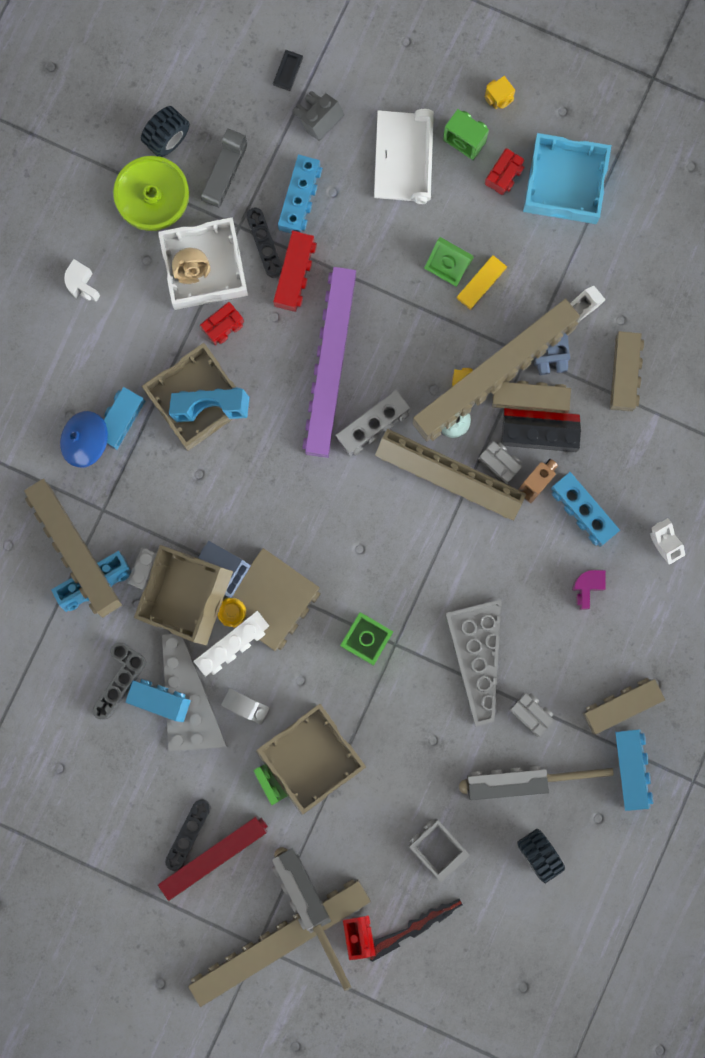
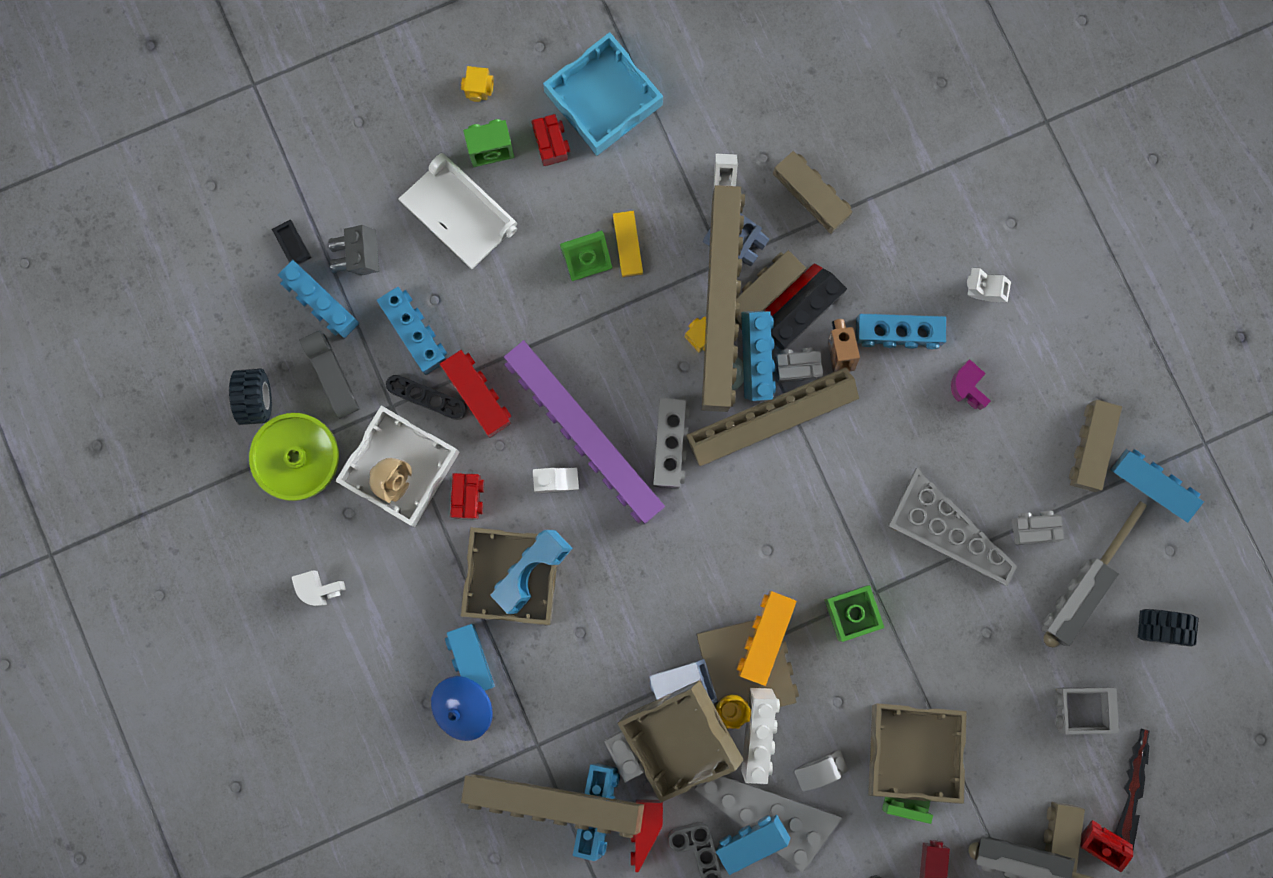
camera: 55 degrees left, 0 degrees up
none -> dark azure brick [278,260,360,339]
none -> white arch [533,468,579,493]
none -> red slope [631,800,663,872]
none -> light orange brick [736,591,797,686]
none -> dark azure brick [741,311,776,401]

